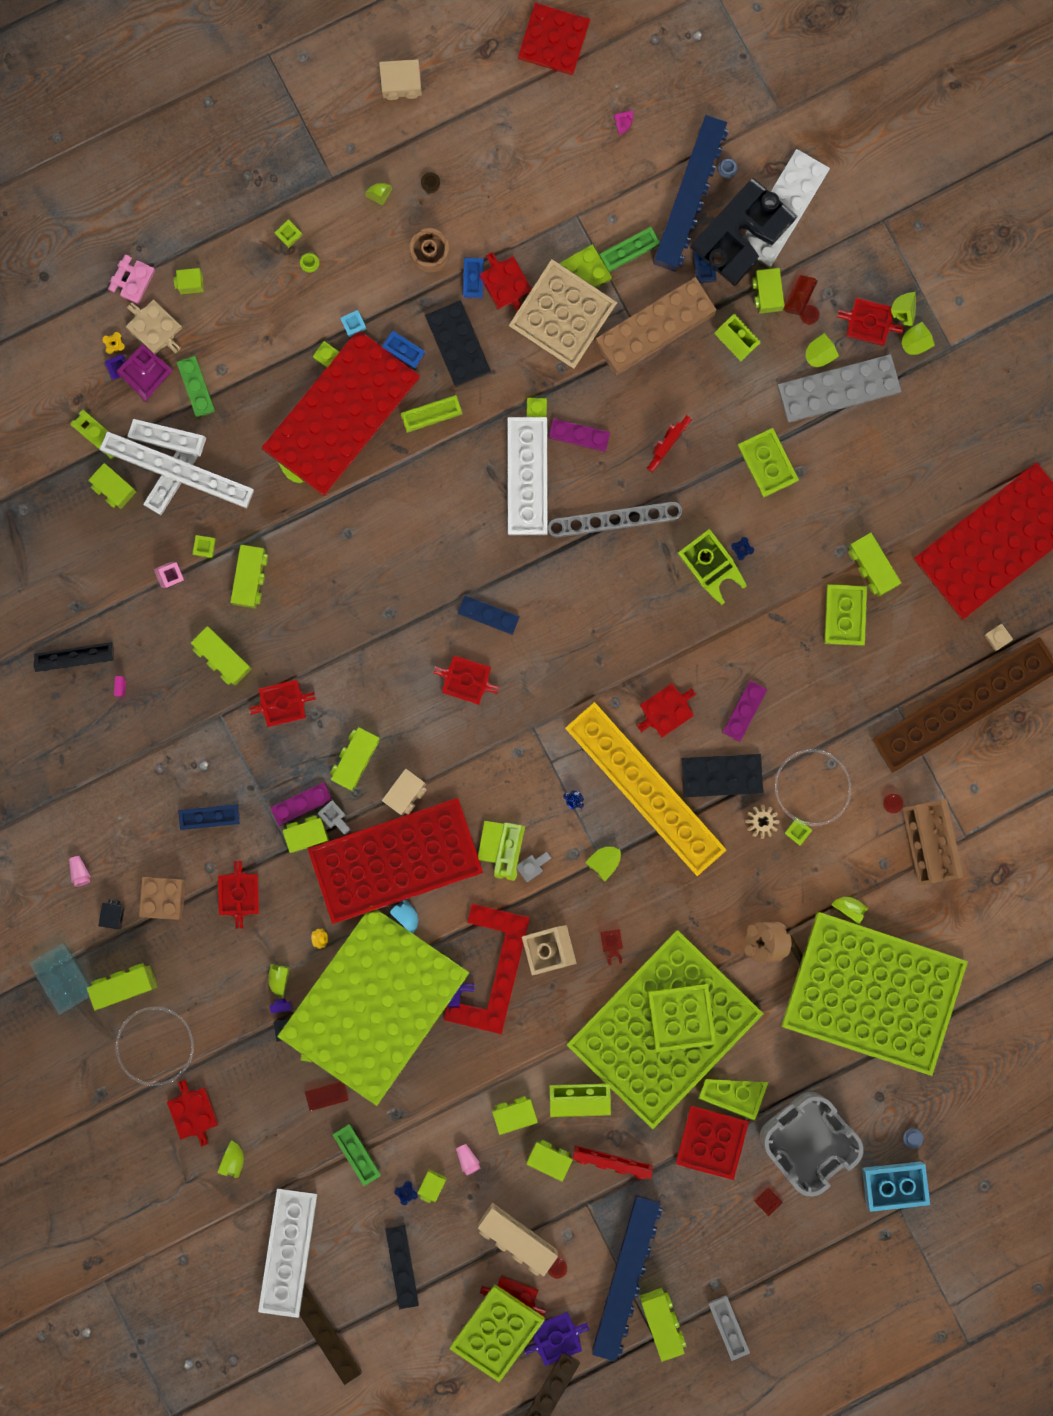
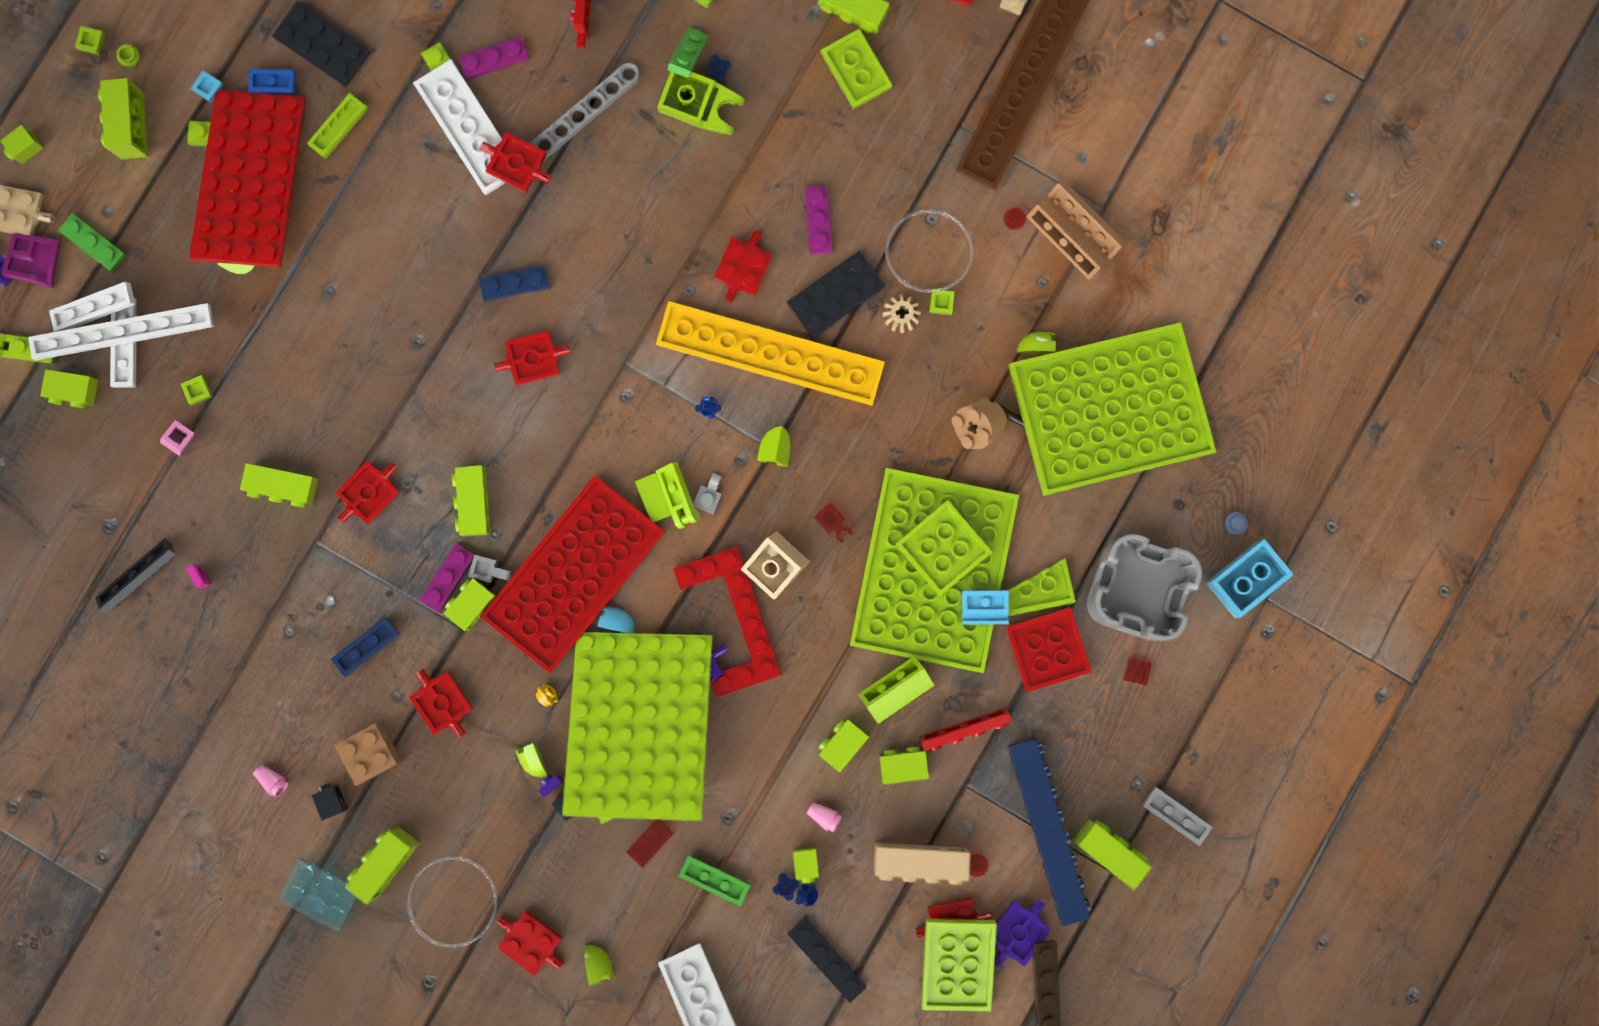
camera: 30 degrees left, 0 degrees up
lime brick [230,545,268,609] -> none
tan brick [382,769,427,816] -> none
none -> lime brick [98,78,148,159]
none -> red plate [480,132,552,193]
none -> bright green plate [667,27,709,78]
none -> clear blue plate [795,883,818,907]
none -> medium azure plate [962,591,1009,624]

